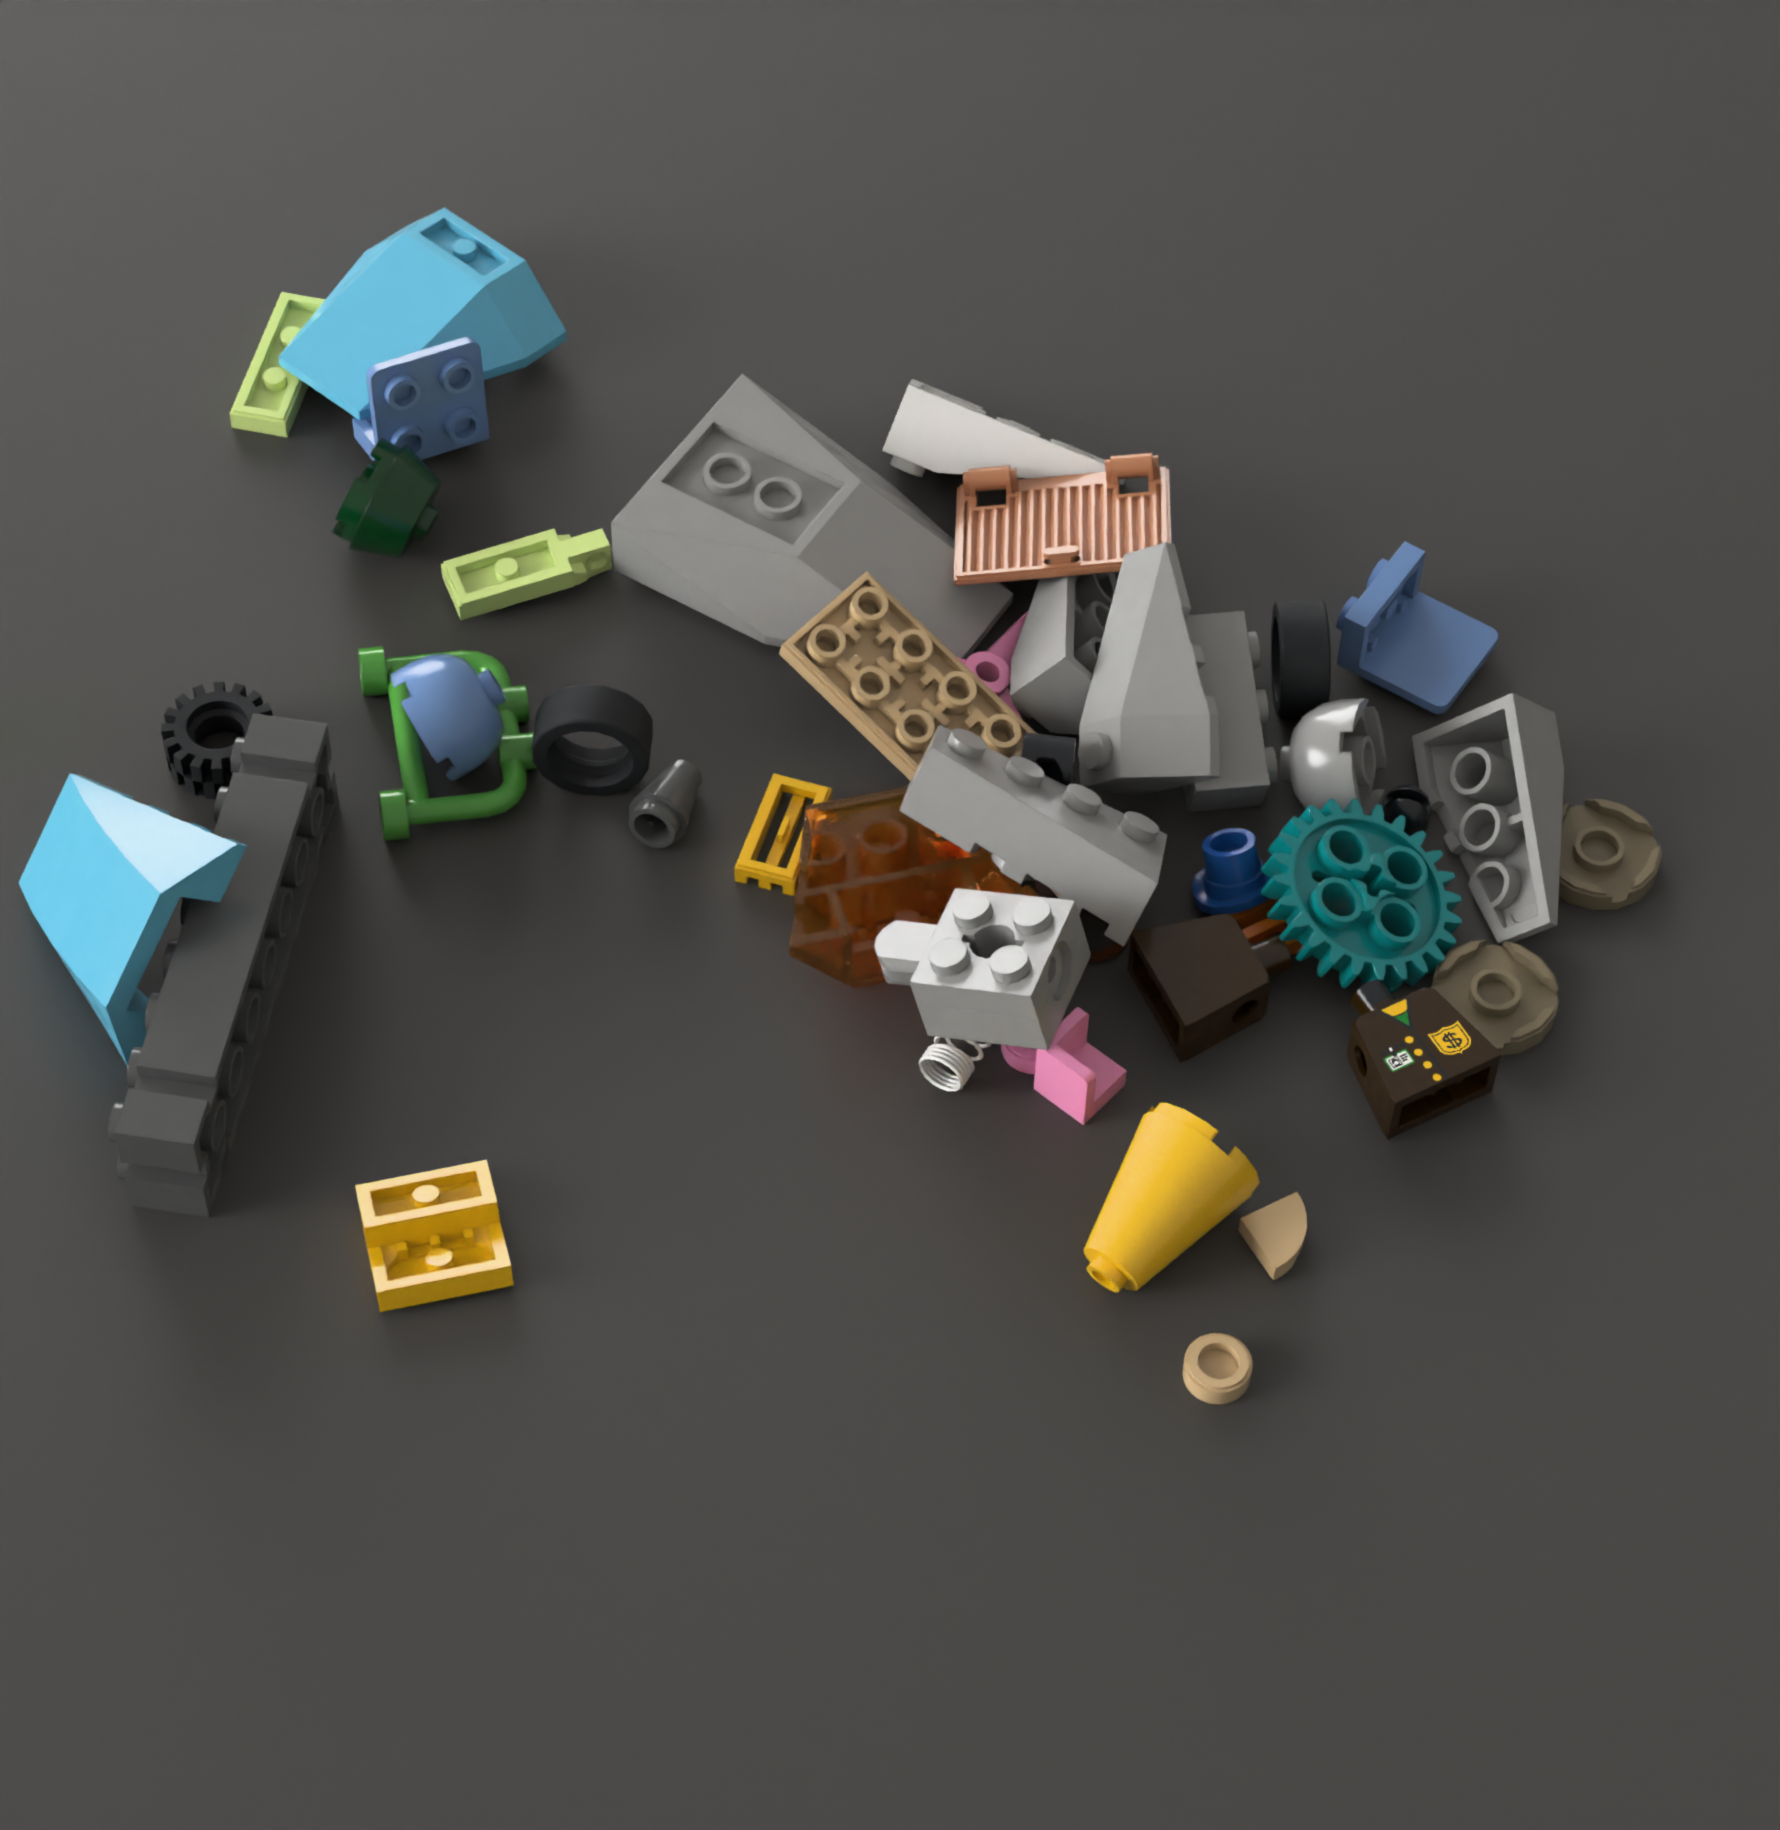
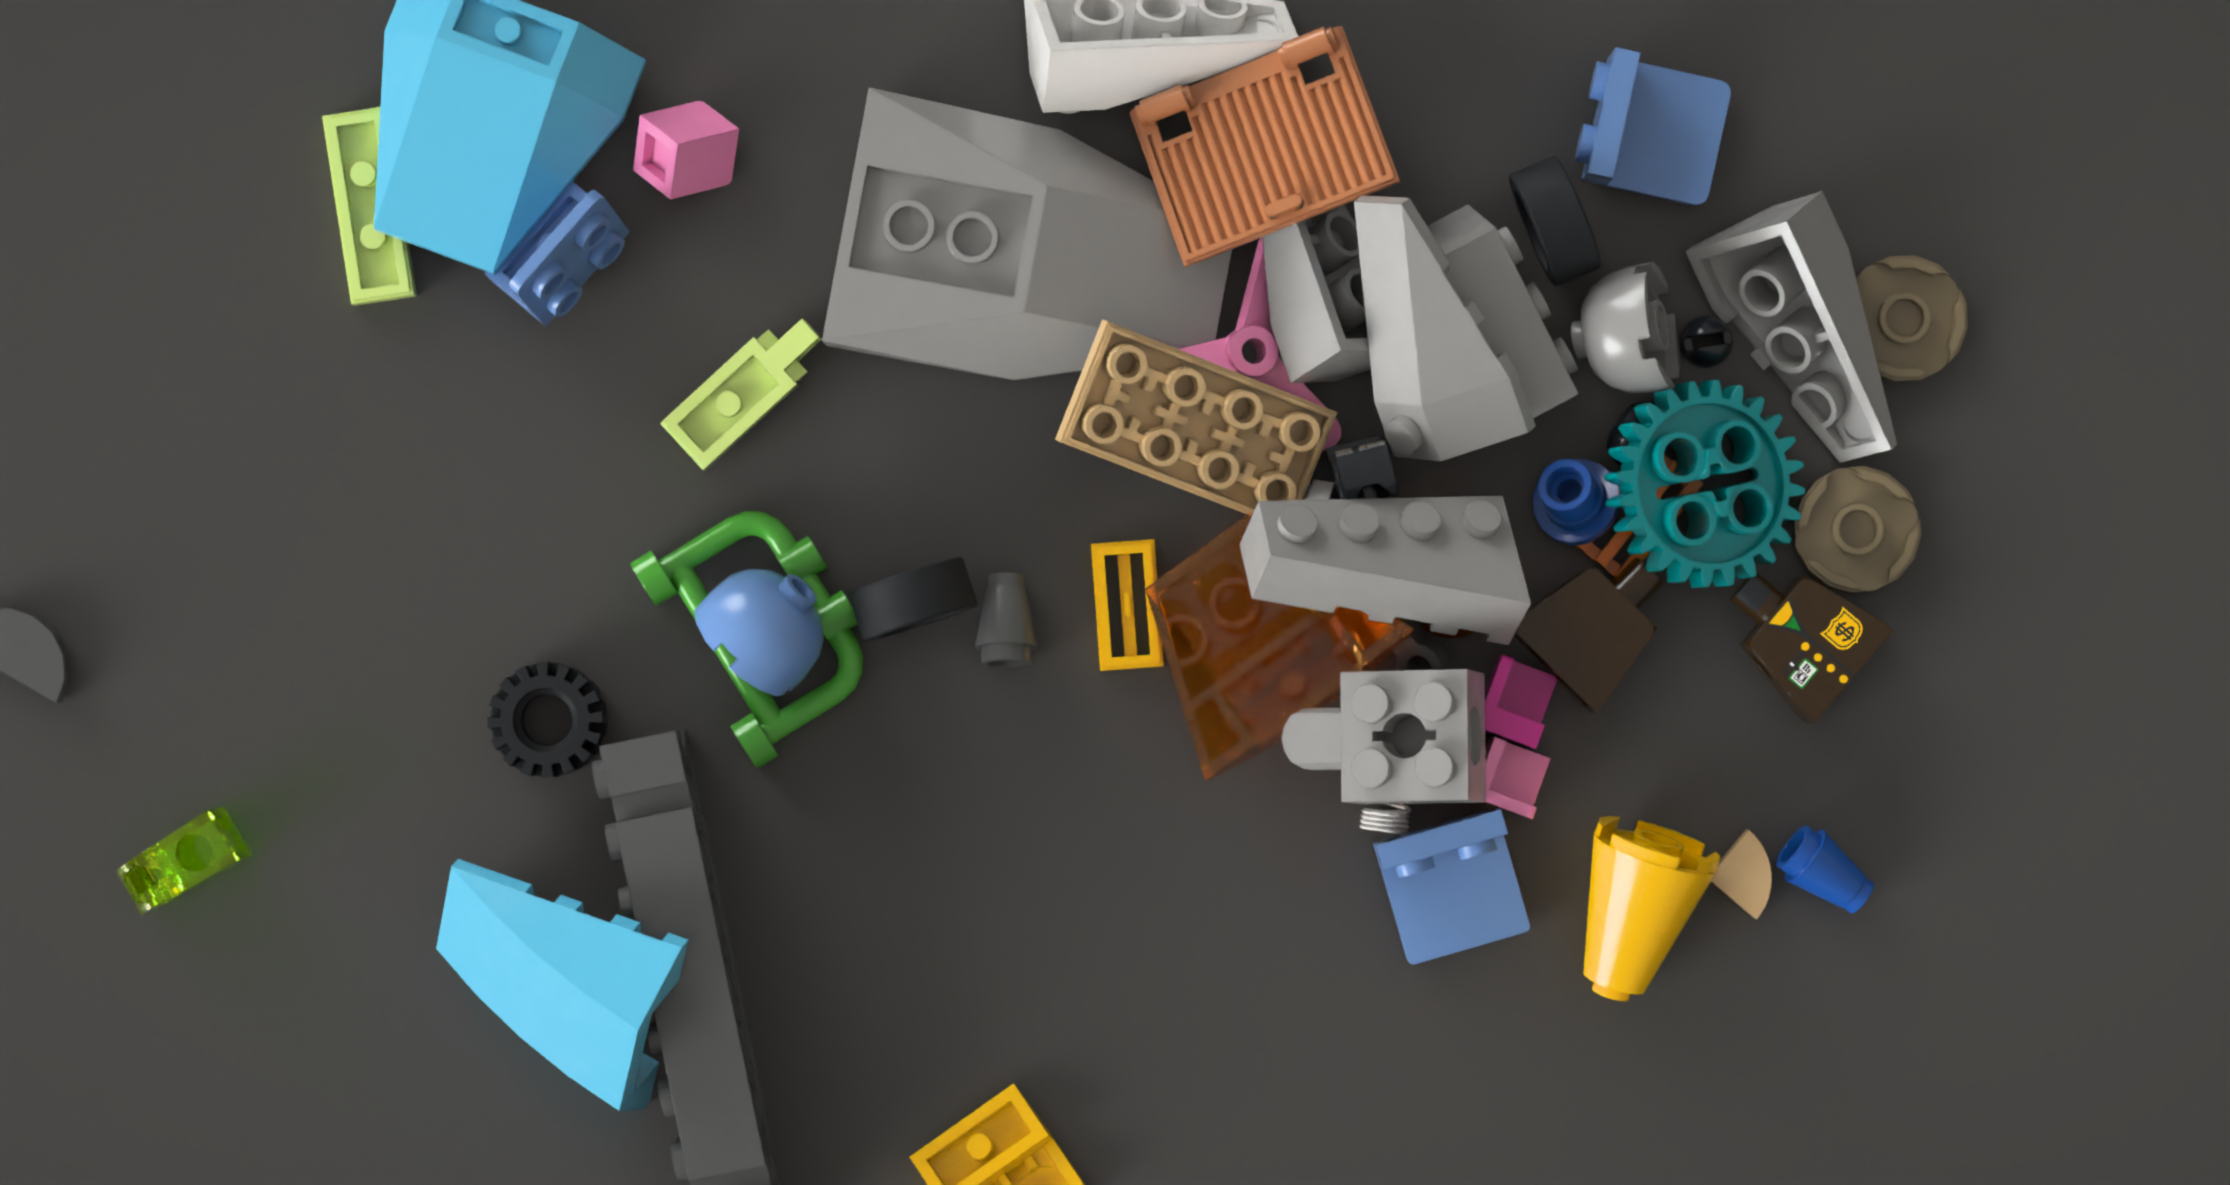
camera: 20 degrees left, 35 degrees up
dark green cone [331,438,441,558] -> none
tan tile [1182,1333,1253,1404] -> none
none -> bright pink panel [633,101,739,200]
none -> medium blue bracket [1373,808,1530,965]
none -> dark pink panel [1485,654,1557,749]
none -> blue cone [1776,825,1874,913]

